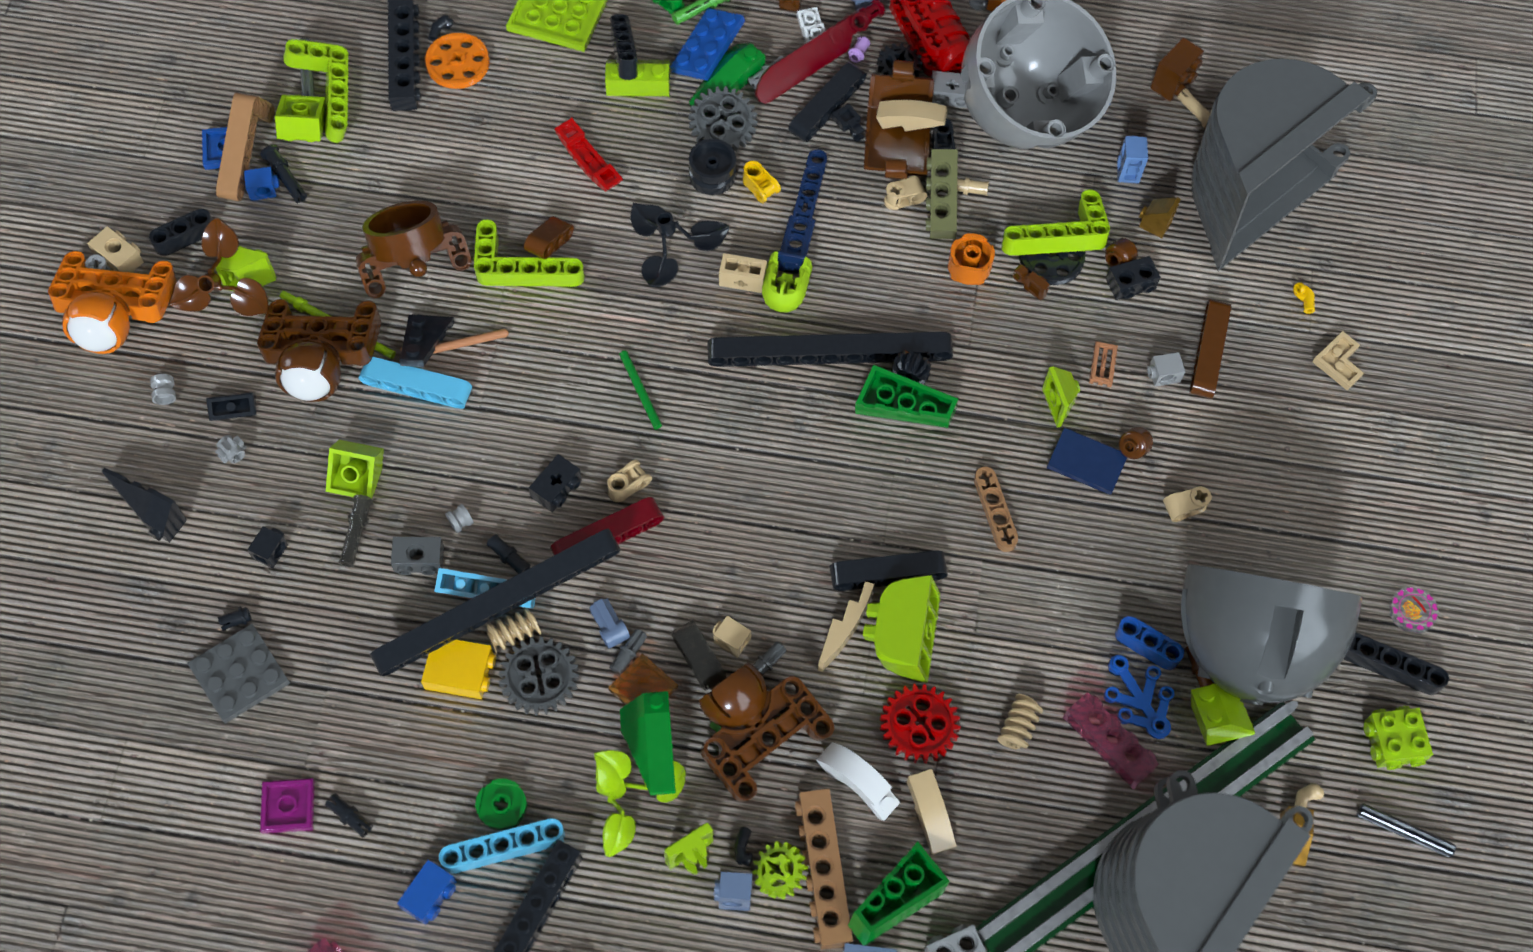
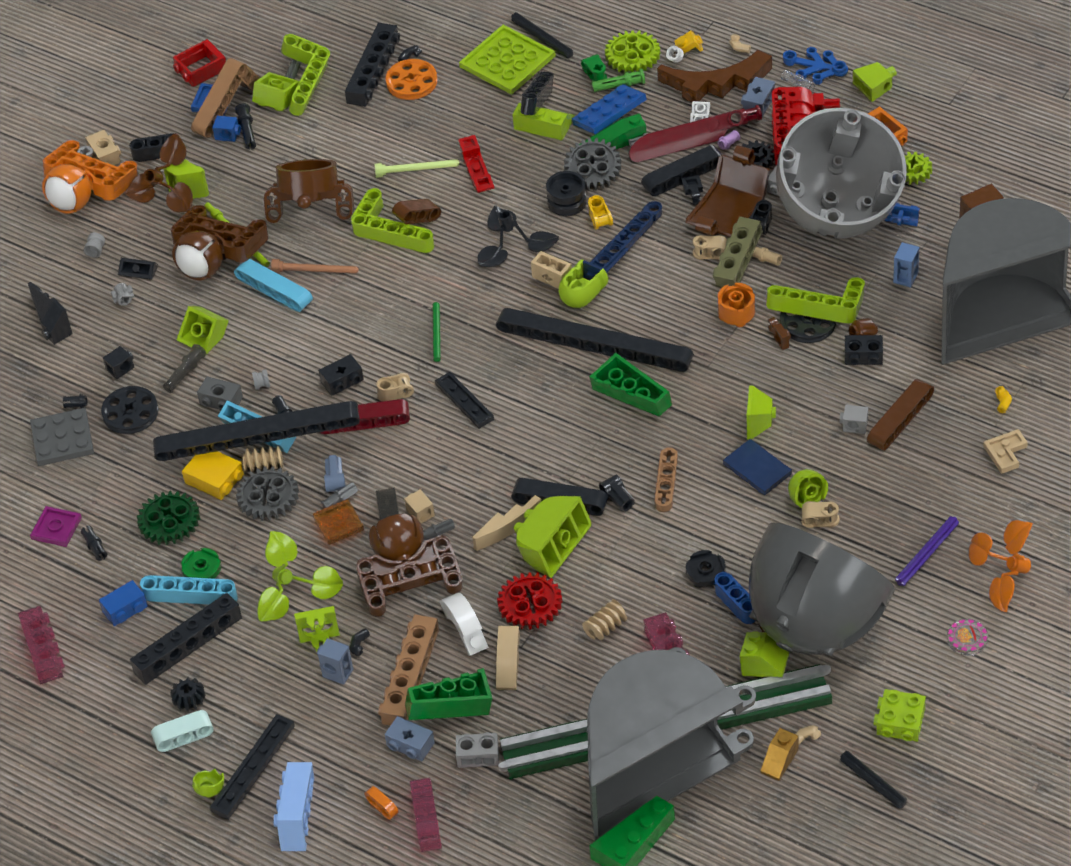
camera: 30 degrees right, 15 degrees down
black wing [400,314,454,367] -> none
green wedge [620,691,676,796] -> none
lime gear [752,841,808,899] -> none
tan slope [876,100,948,131] -> none
black gear [892,350,932,384] -> none
nougat tile [1089,341,1118,388] -> none
blue plant [1104,655,1174,739] -> none
reddish brown head [1119,427,1153,459] -> none
pearl gold slope [1139,197,1181,238] -> none
black beam [1343,632,1449,695] -> none
none -> black wedge [101,386,159,434]
none -> dark green gear [137,490,201,545]
none -> red window [173,39,226,87]
none -> yellowish green piece [375,160,460,178]
none -> black tile [435,372,494,429]
none -> black piece [599,474,635,512]
none -> black plate [686,550,726,588]
none -> lime cylinder [788,469,828,508]
none -> dark purple axle [895,516,959,586]
none -> orange plant [969,520,1033,612]

